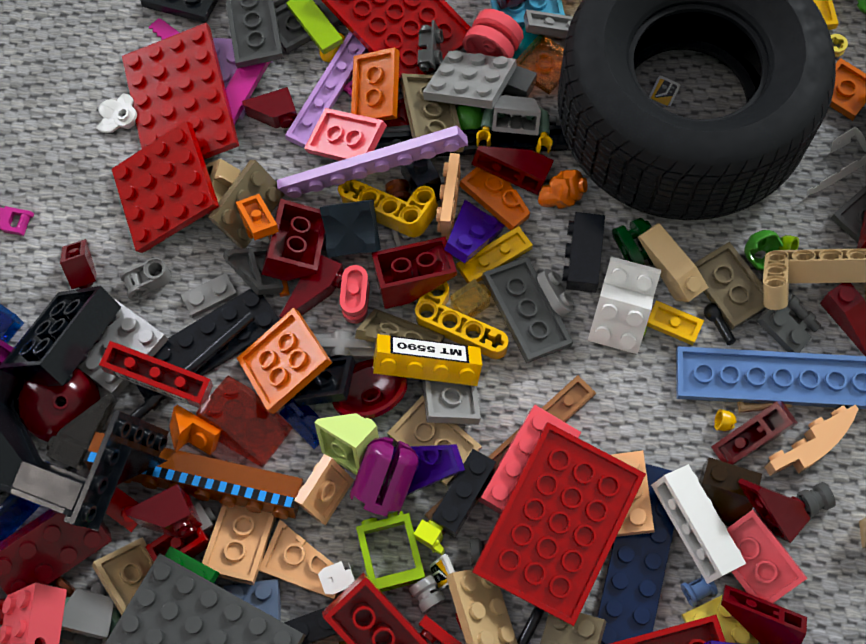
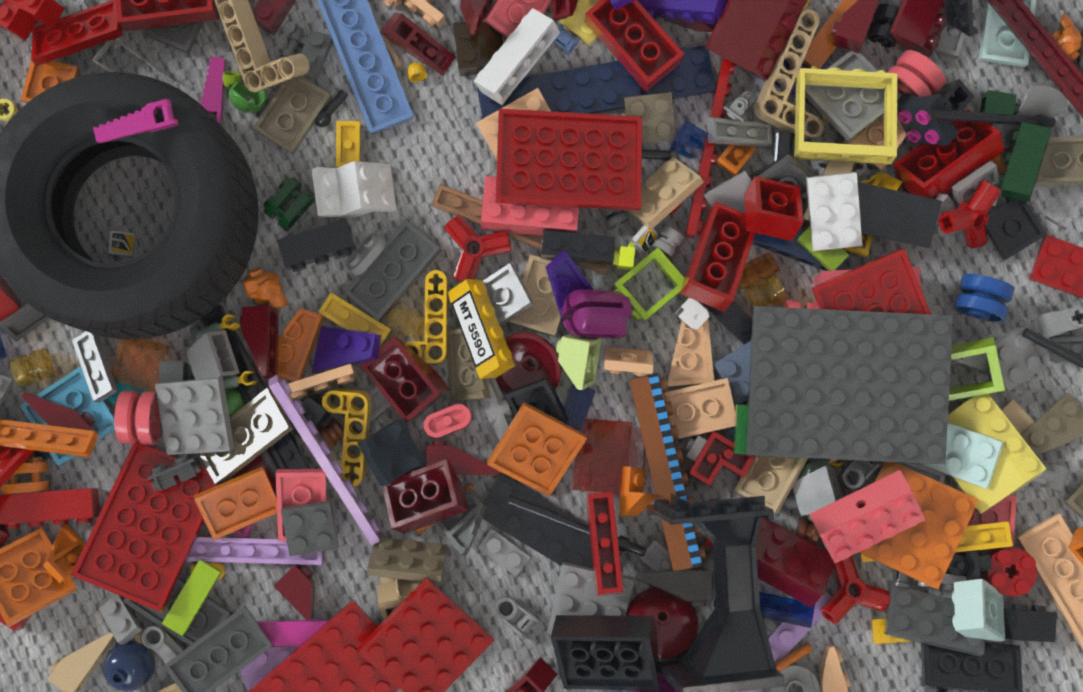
camera: 115 degrees left, 15 degrees up
dark red slope [125,484,202,538] -> none
orange slope [236,194,279,240] -> none
tan slope [638,223,709,302] -> none
none -> dark pink piece [93,99,179,143]
none -> dark pink piece [200,57,226,126]
none -> dark grey plate [281,500,339,556]
none -> red piece [444,215,512,282]

